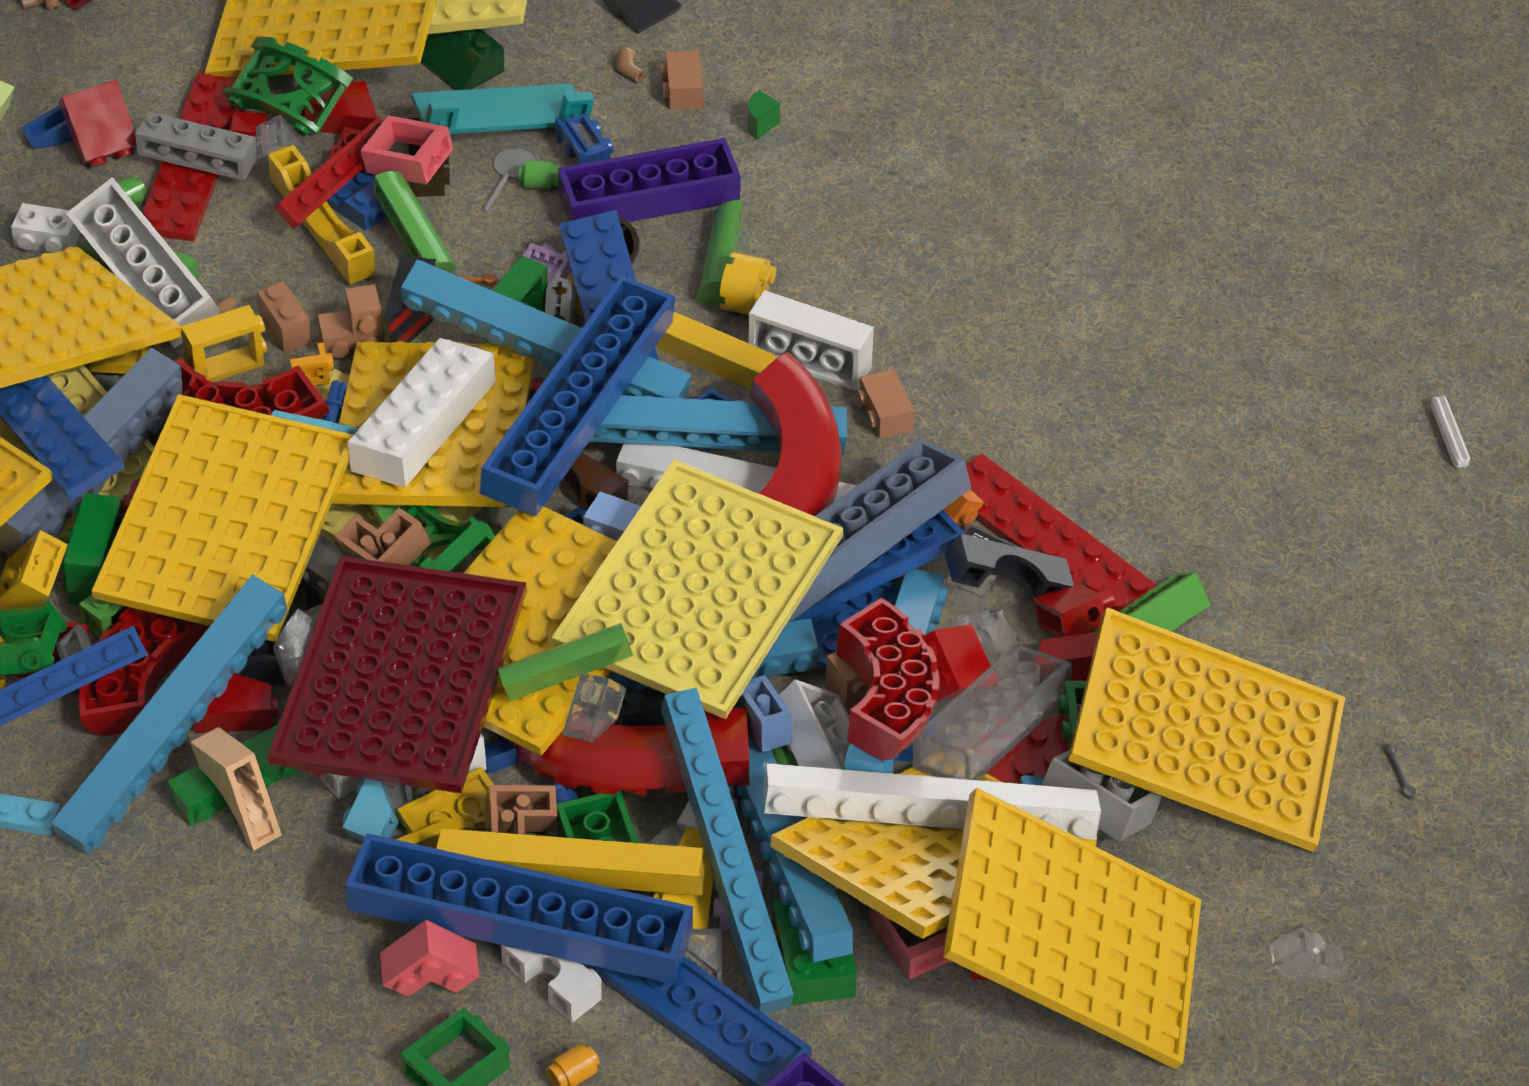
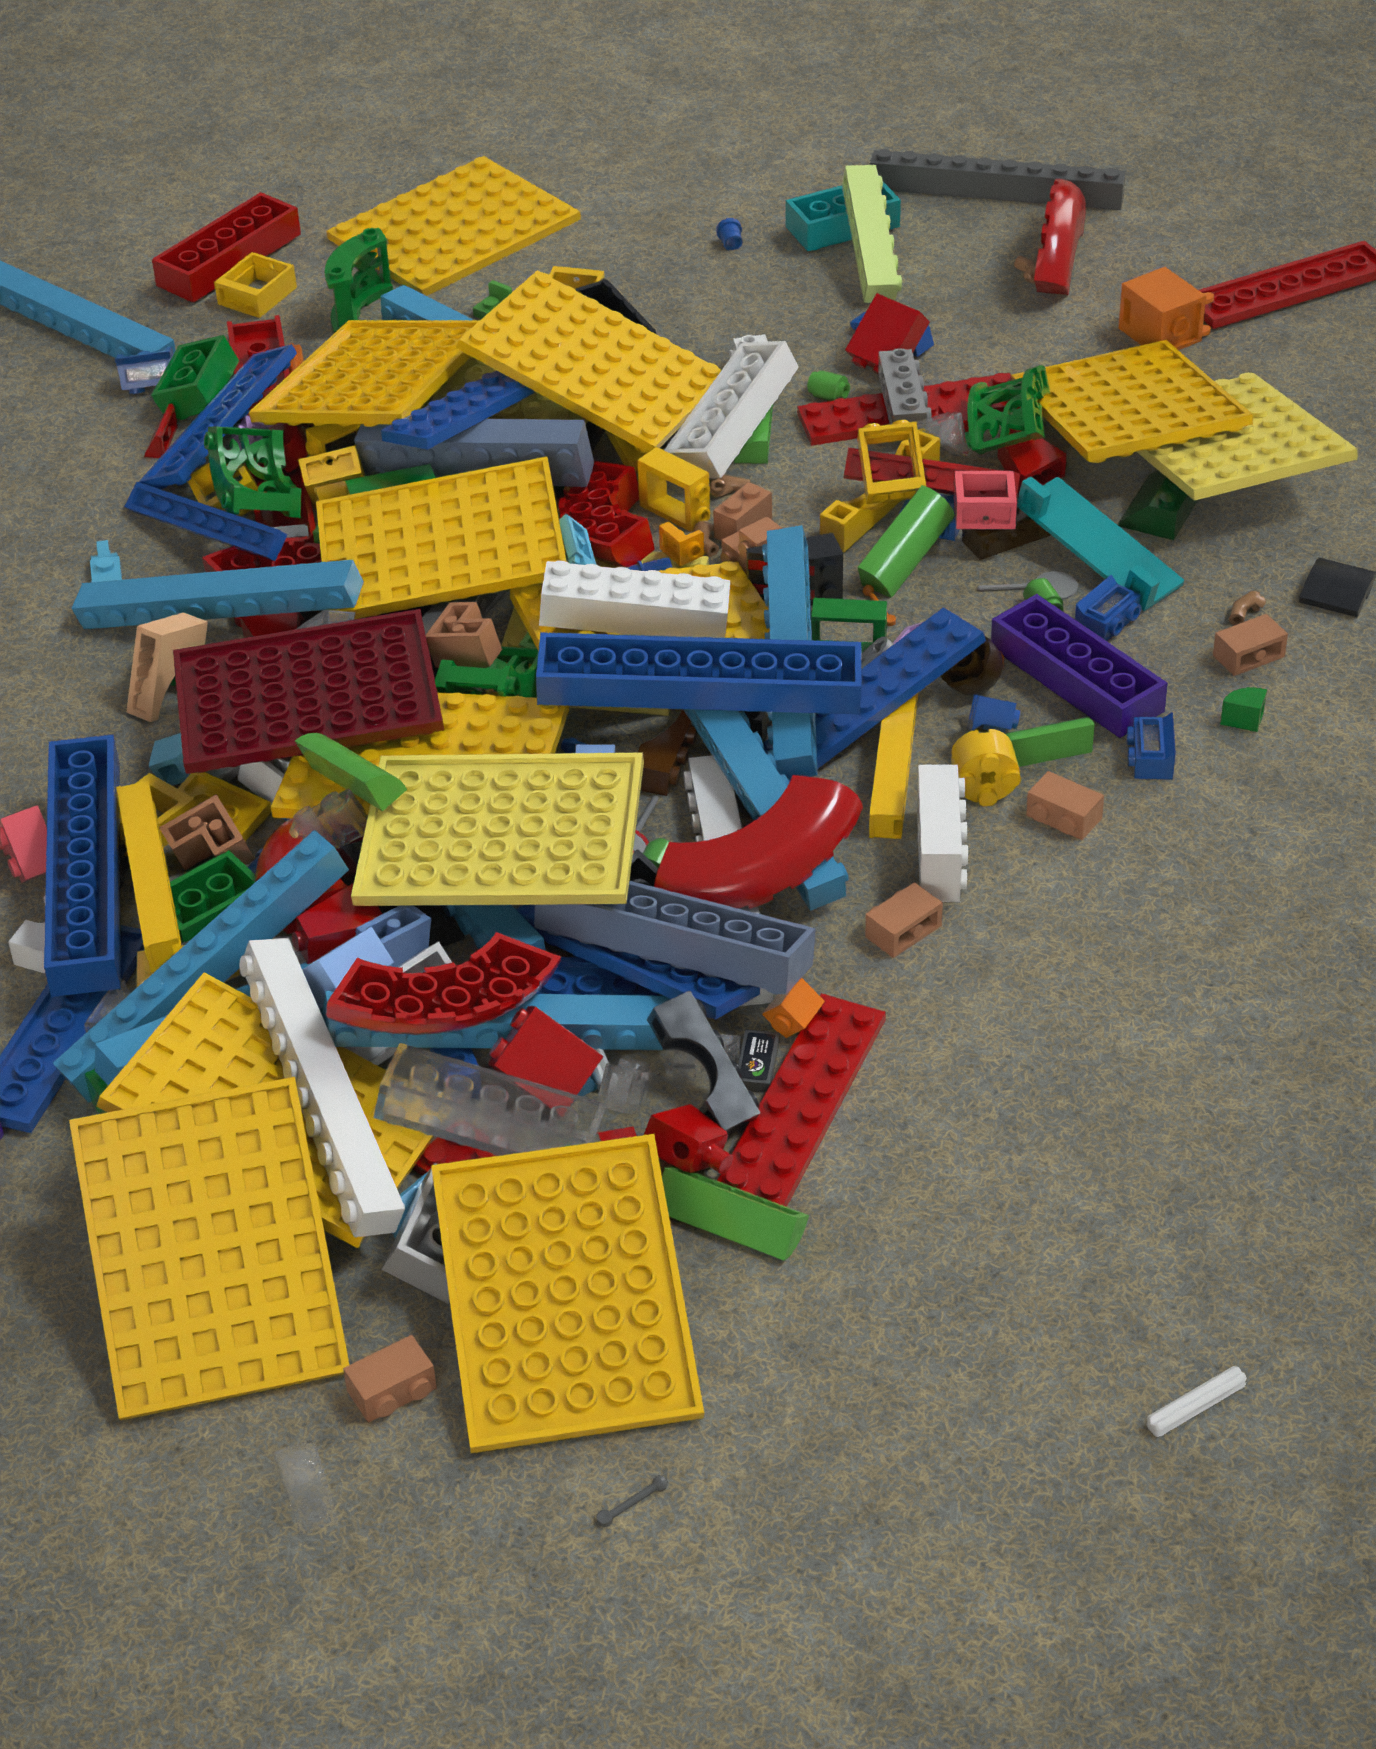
camera: 70 degrees right, 5 degrees down
none -> light blue brick [302,927,394,1009]
none -> nougat brick [343,1335,437,1423]
none -> medium nougat arm [693,520,719,557]
none -> yellow window [857,420,926,504]
none -> blue window [967,695,1020,733]
none -> nougat brick [1026,771,1104,840]
none -> blue window [1127,712,1176,780]

